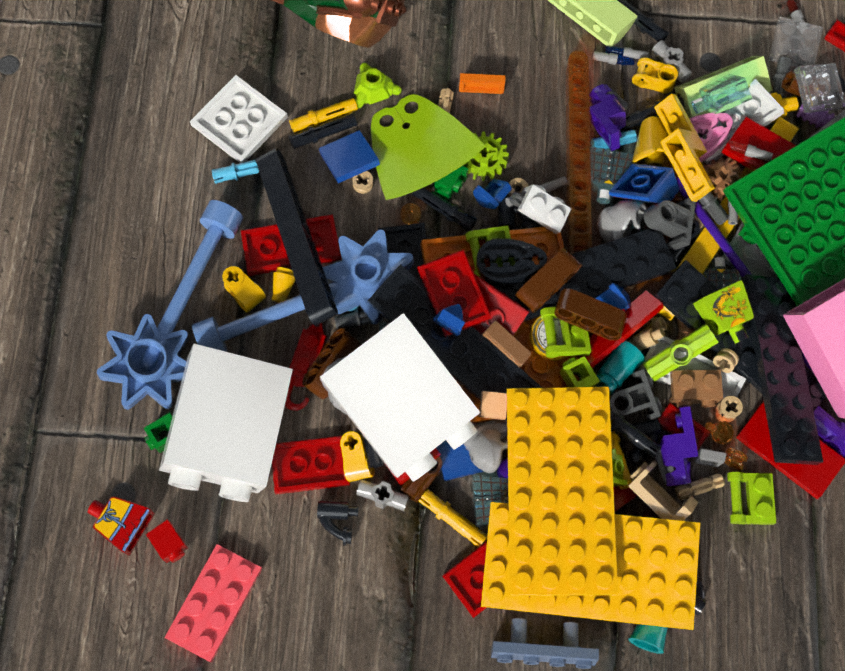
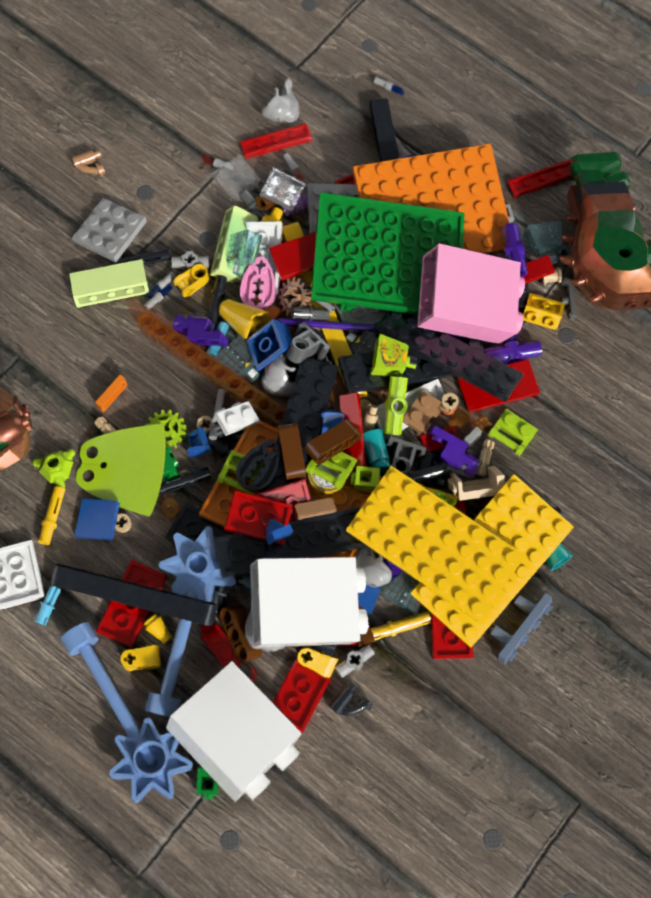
camera: 55 degrees left, 0 degrees up
torso [88,496,155,556] -> none
red brick [145,519,188,563] -> none
coral plate [164,544,263,663] -> none
black pin [289,112,357,150] -> none
light nougat tile [479,391,507,420] -> none
yellow bracket [654,94,715,202] -> none
tan bush [713,348,739,373] -> none
light grey piece [728,141,773,162] -> none

